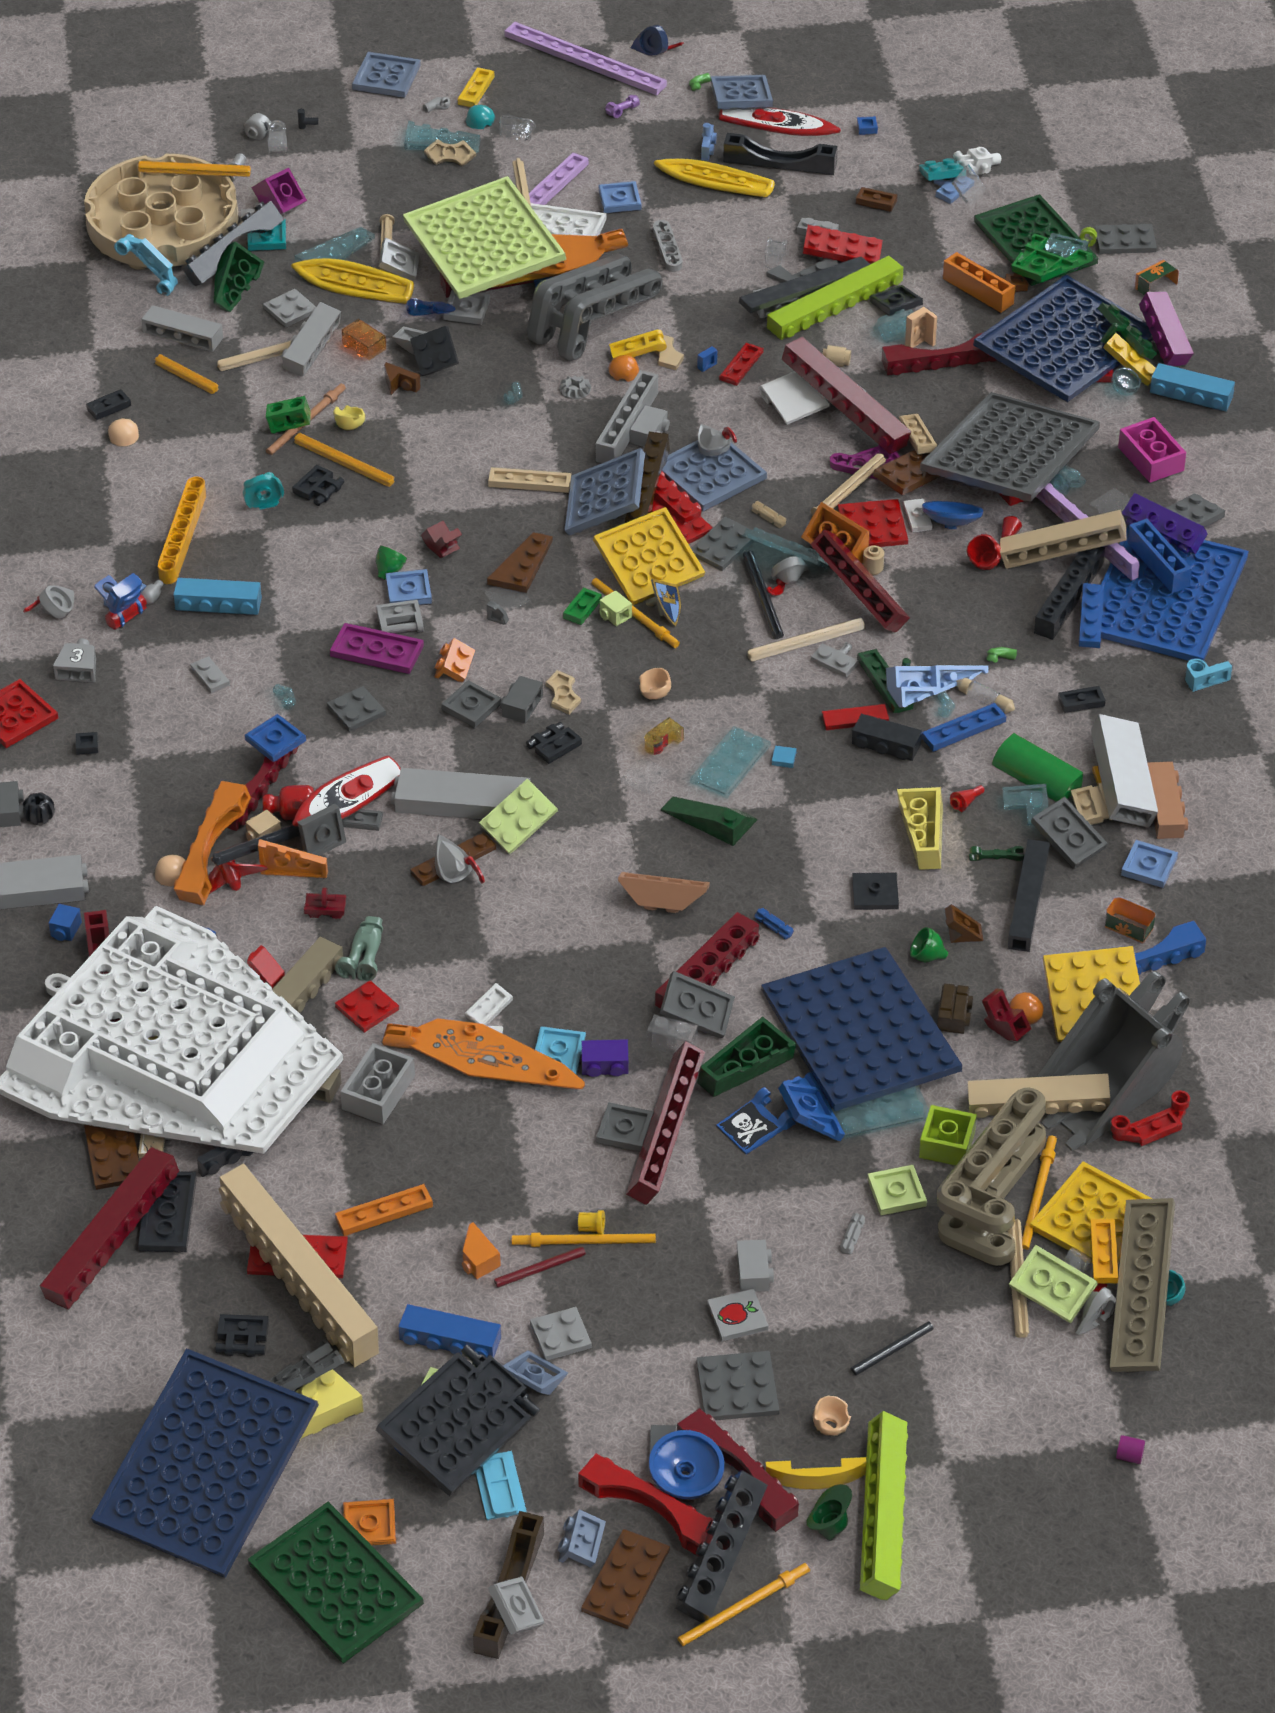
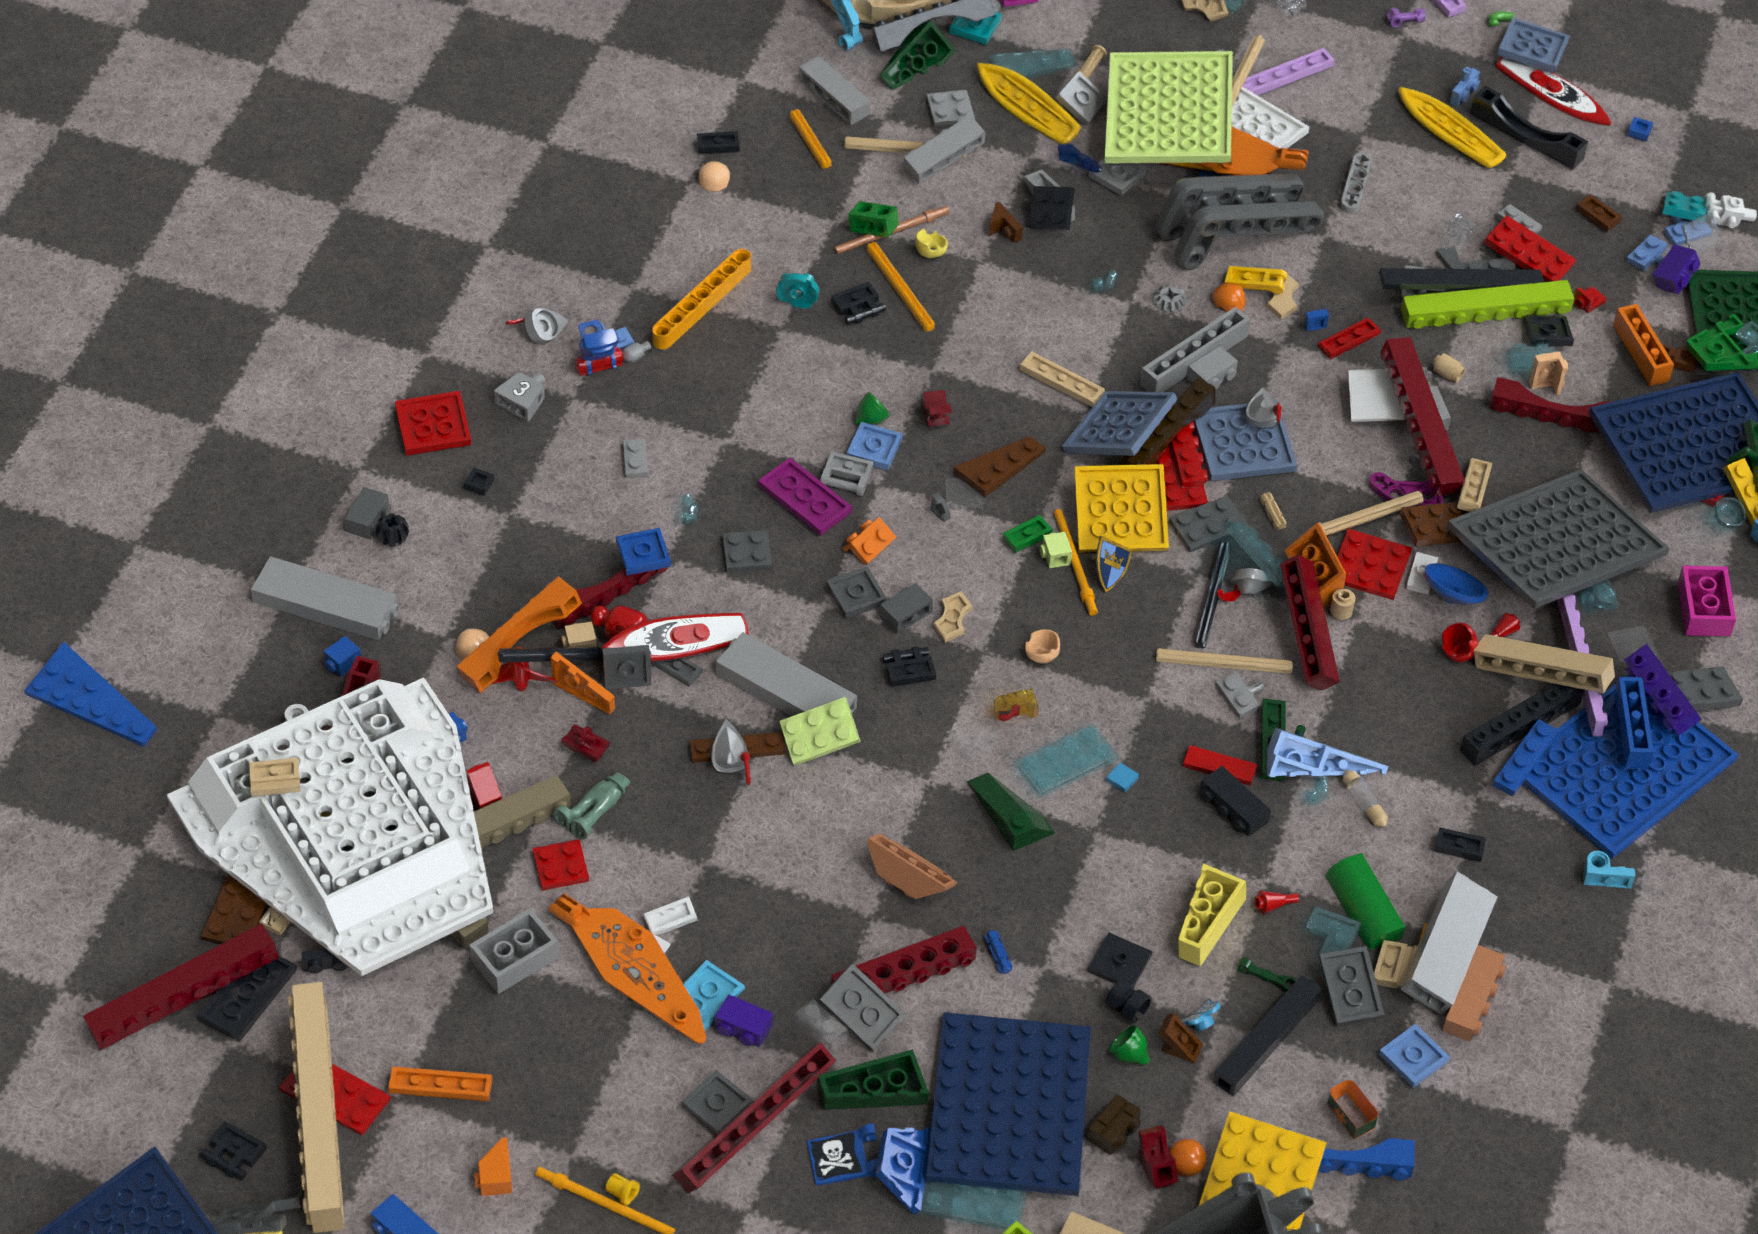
camera: 25 degrees right, 5 degrees up
dark azure brick [174,578,262,615] -> none
clear orange brick [341,318,386,360] -> none
dark red bar [494,1247,586,1288] -> none
medium blue plate [598,181,642,213] -> none
blue plate [922,703,1006,752] -> none
bright green arm [987,647,1017,662] -> none
none -> tan plate [249,758,301,797]
none -> black wheel [1105,978,1152,1023]
none -> dark azure animal [1181,999,1221,1031]
none -> red bracket [1574,286,1607,314]
none -> medium blue plate [1626,235,1668,272]
none -> dark purple brick [1652,244,1700,295]

